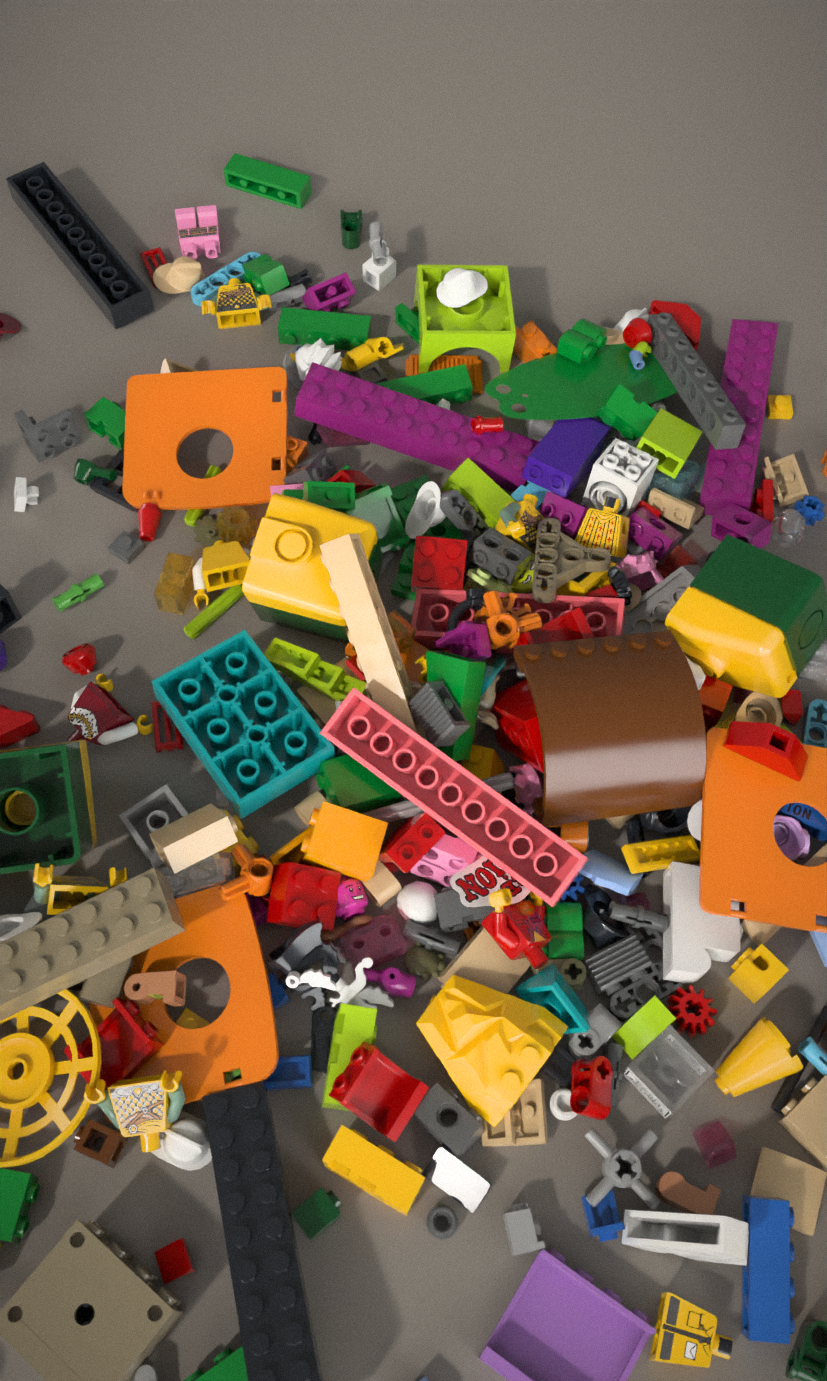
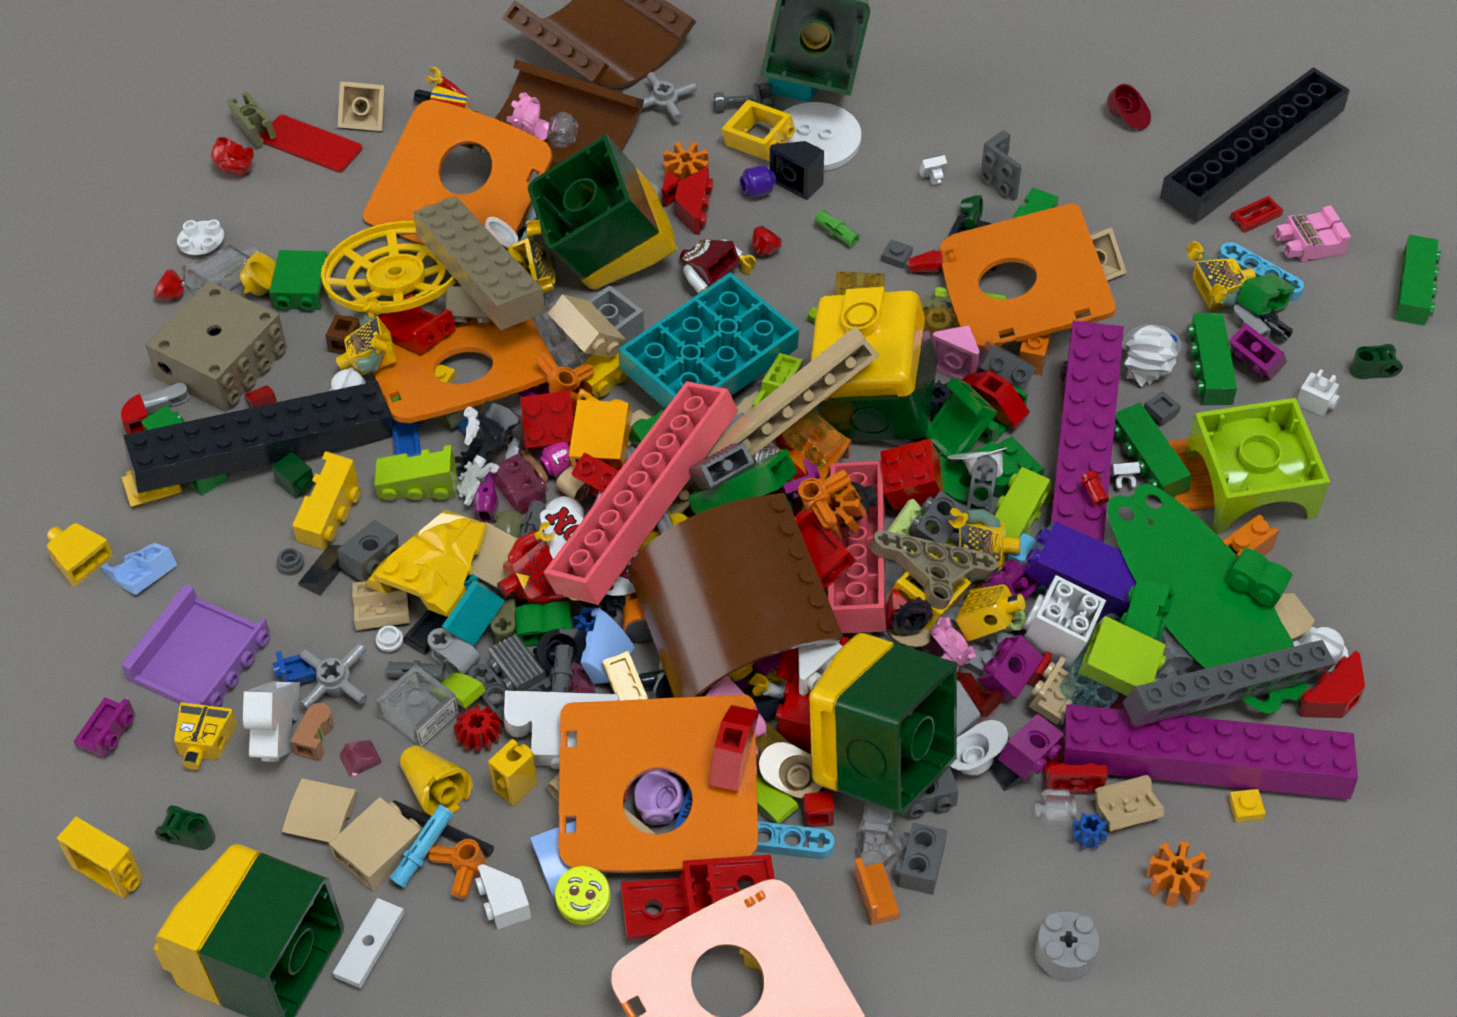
camera: 85 degrees right, 10 degrees down
nougat leg [124,971,187,1007] -> none
tan piece [153,256,206,294] -> none
green panel [282,481,356,513] -> none
red panel [328,1041,429,1142] -> none
yellow panel [341,337,404,372] -> none
light grey pin [368,222,388,266] -> none
white piece [437,268,488,308] -> none
light grey brick [503,1203,546,1257] -> none
red piece [570,1056,613,1121] -> none
red cone [623,318,653,348] -> none
arm [629,342,652,370] -> none
blue brick [742,1195,795,1344] -> none

